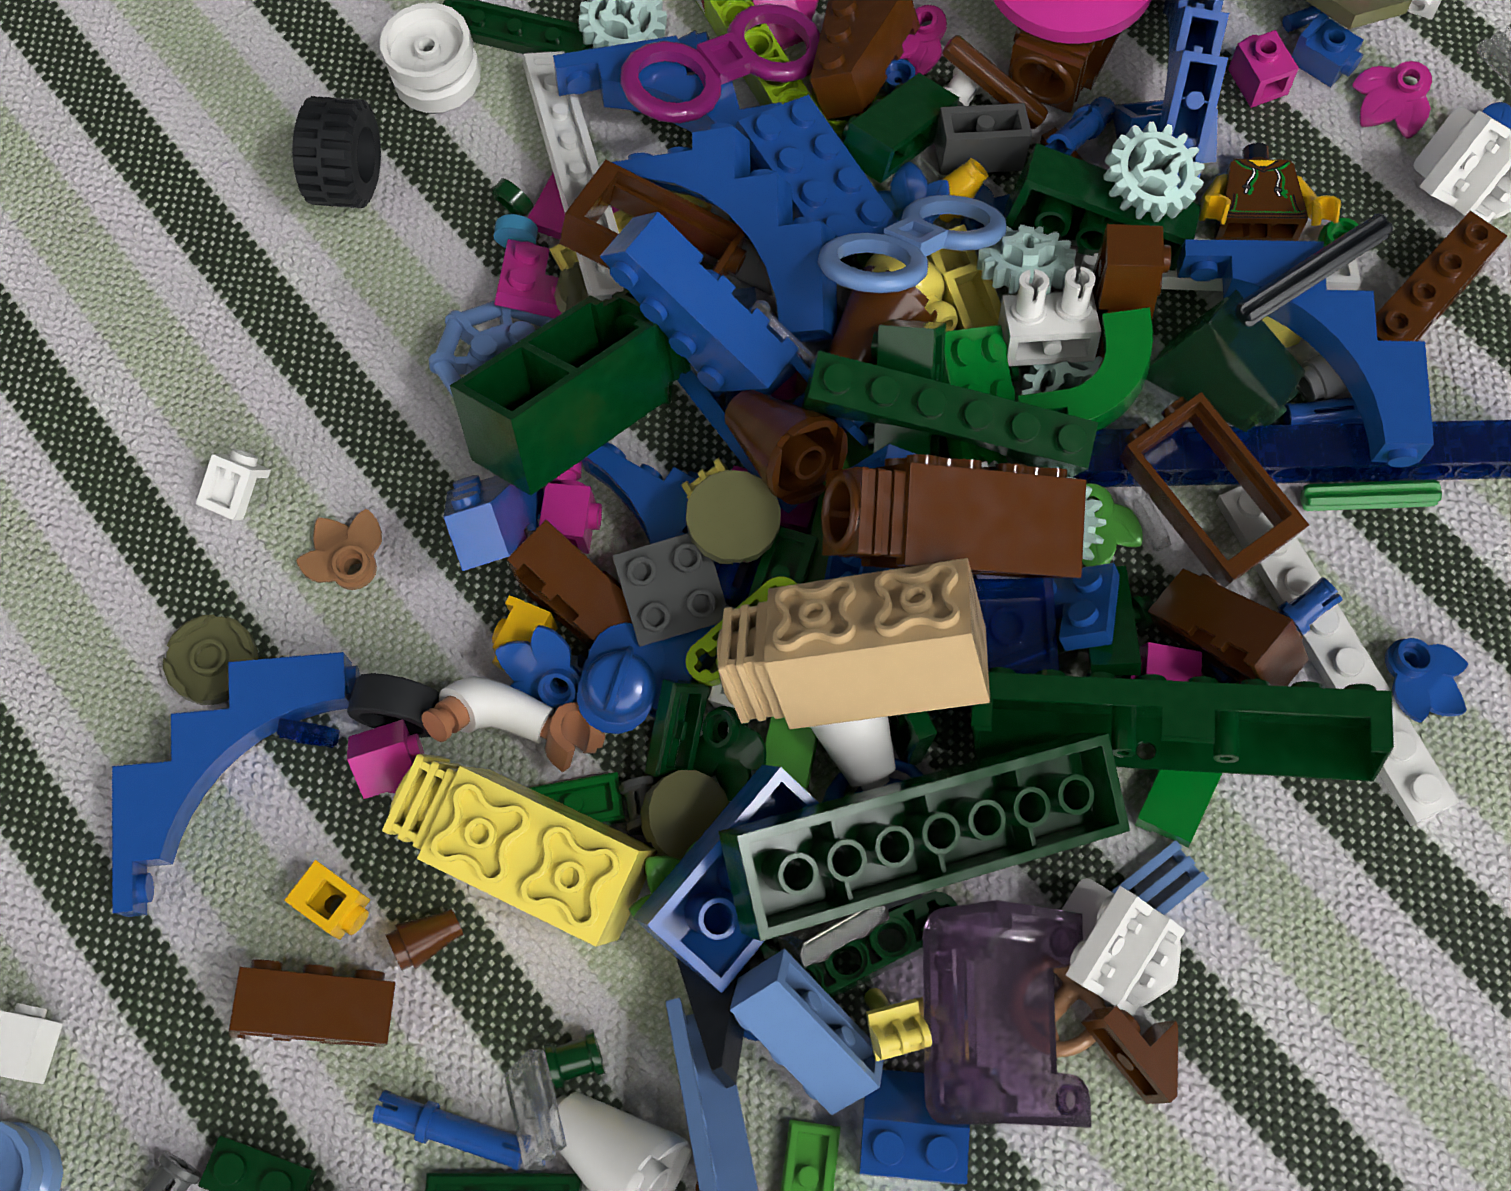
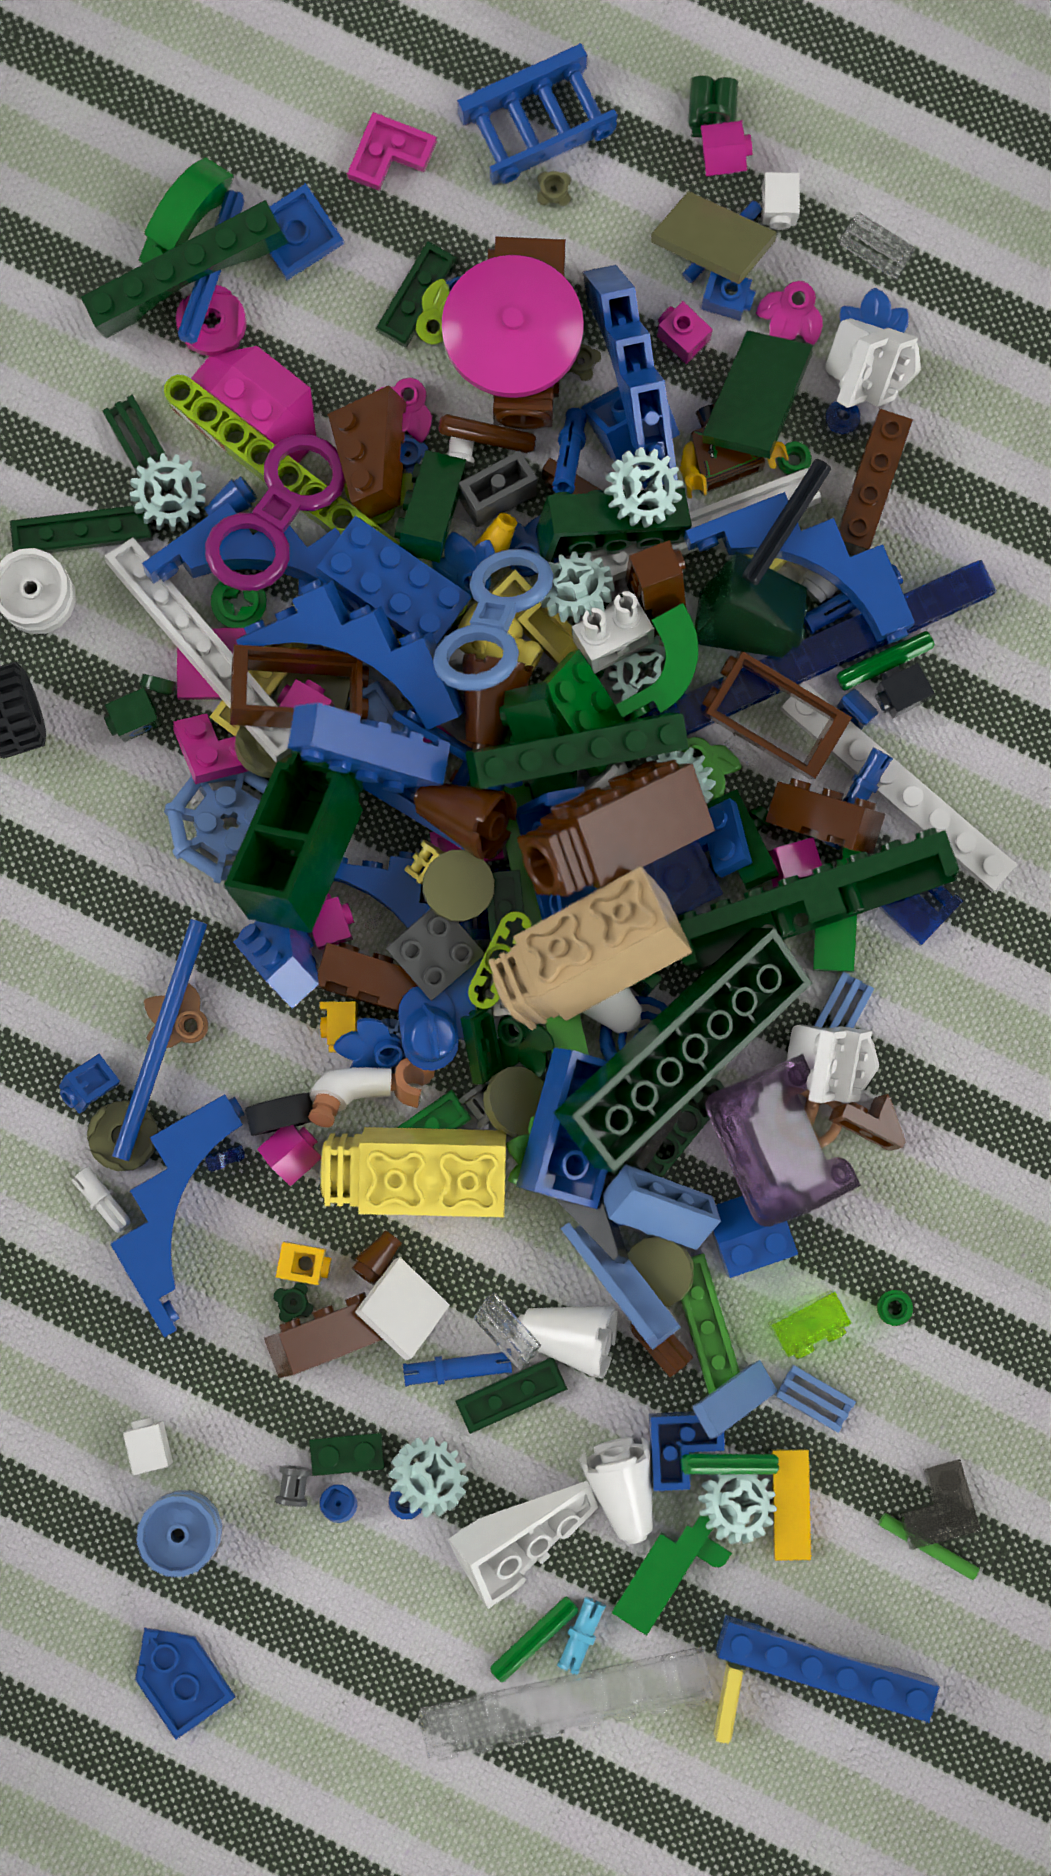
camera: 30 degrees left, 15 degrees up
white bracket [196,449,271,520] -> none
dark azure tile [494,214,538,248] -> none
dark green bush [544,1029,606,1089] -> none
clear hinge [751,300,816,369] -> none
light yellow arm [864,988,932,1062] -> none
blue plate [1385,638,1468,723] -> none
none -> blue bracket [59,1054,120,1114]
none -> white axle [71,1167,131,1233]
none -> dark green brick [104,688,162,742]
none -> blue piece [112,919,208,1161]
none -> green gear [211,574,267,628]
none -> dark green plate [273,1282,313,1323]
none -> white tile [355,1257,450,1361]
none -> olive plate [567,344,601,381]
none -> olive tile [627,1236,694,1307]
none -> dark green tile [702,330,813,459]
none -> clear blue plate [825,400,860,434]
none -> blue slope [837,689,878,730]
none -> black brick [875,663,934,719]
none -> clear blue plate [878,886,963,946]

